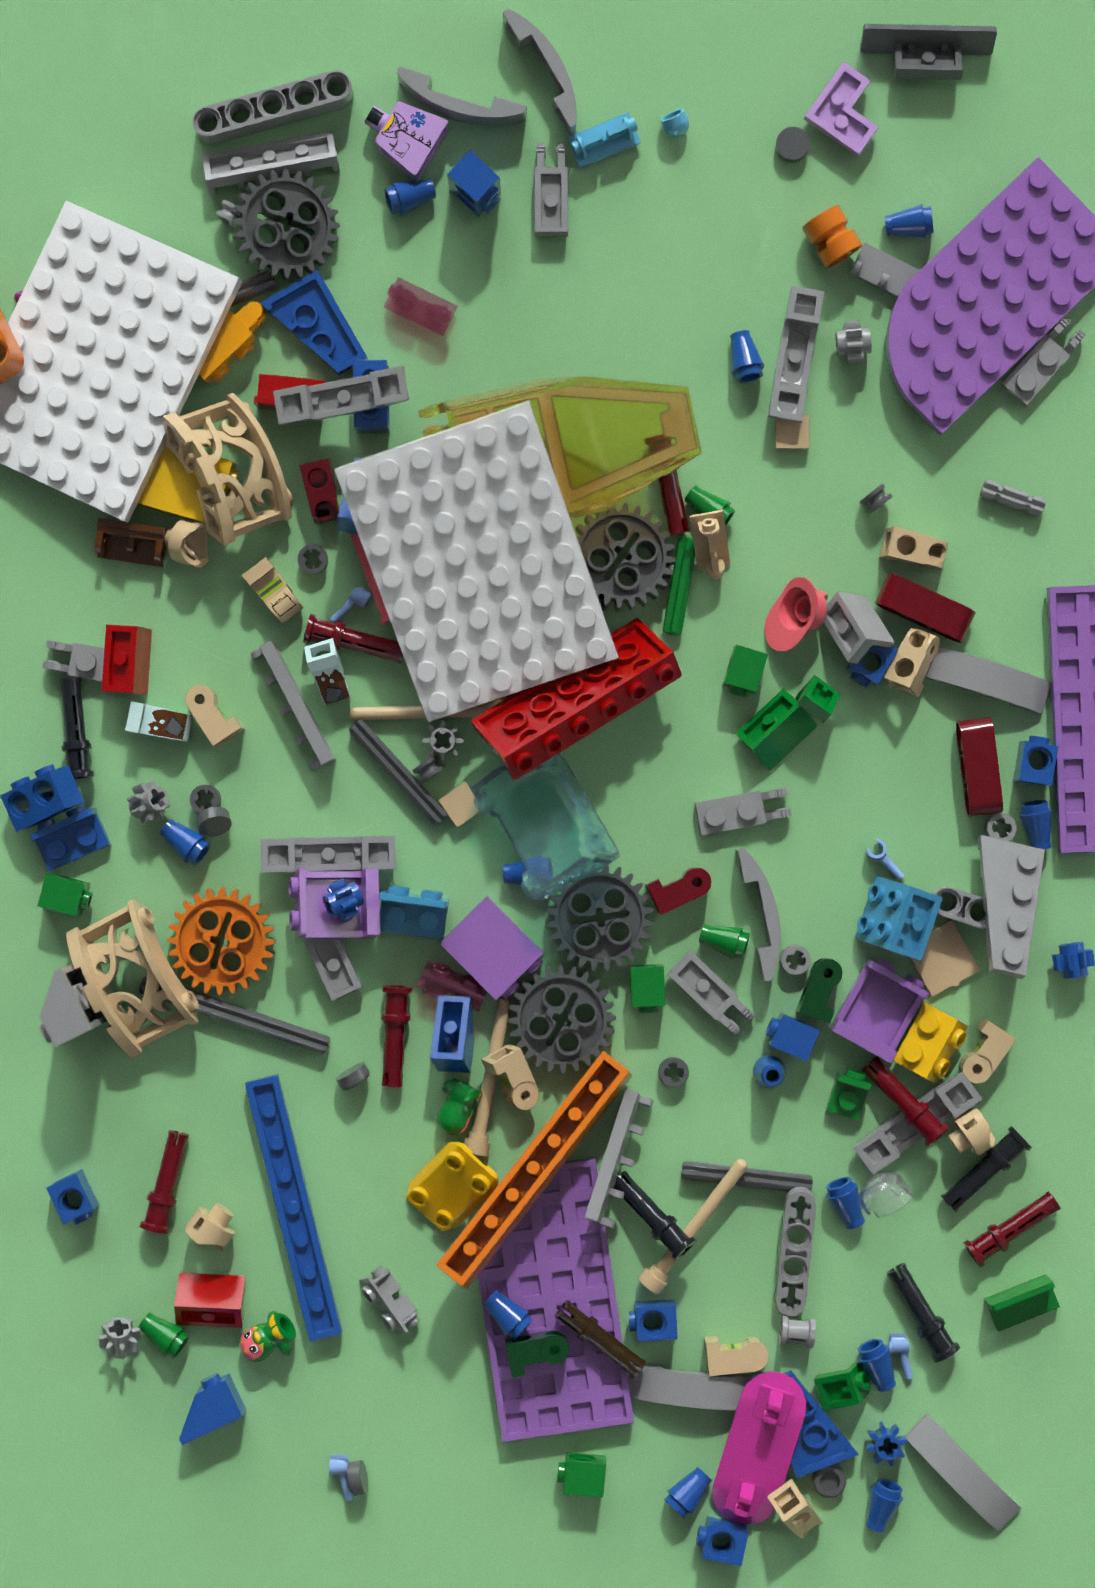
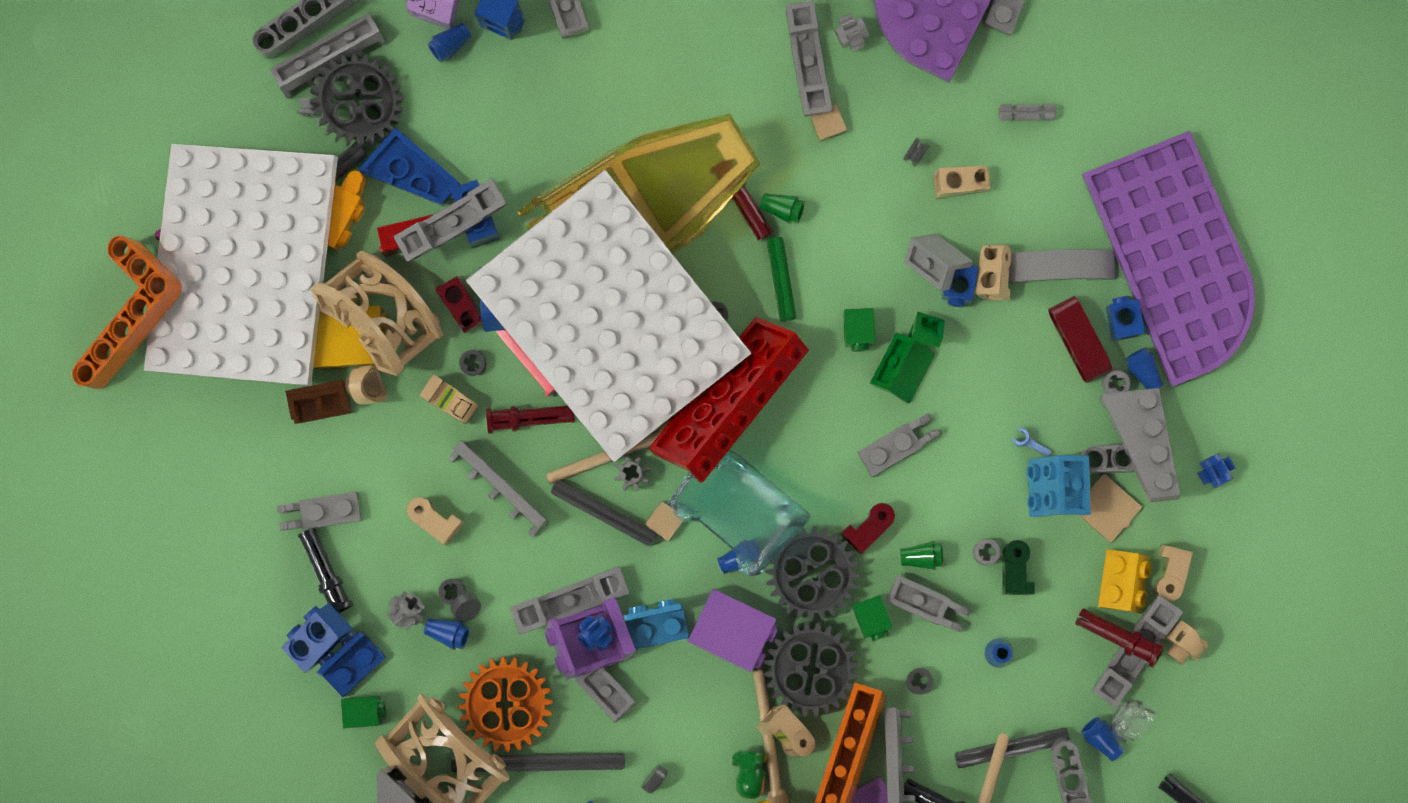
camera: 10 degrees left, 5 degrees down
red panel [102,624,152,695] -> none
leg [125,701,193,742] -> none
leg [304,638,351,706] -> none
light blue hand [331,587,372,623] -> none
dark red pin [381,985,412,1087] -> none
clear pink hinge [384,277,458,336] -> none
dark grey bush [412,754,446,784] -> none
clear pink hinge [417,961,487,1012] -> none
blue slope [430,995,474,1073] -> none
dark grey gear [575,503,676,611] -> none
tan hinge [690,510,730,580] -> none
blue cone [730,330,764,383] -> none
light grey slope [736,849,780,982] -> none
coral piece [764,577,828,652] -> none
blue brick [765,1012,820,1061] -> none
green bracket [826,1069,873,1121] -> none
medium lavender panel [829,958,930,1063] -> none
dark red beam [875,573,976,643] -> none
black pin [941,1126,1032,1212] -> none
dark red pin [963,1191,1061,1268] -> none
green panel [984,1274,1060,1332] -> none

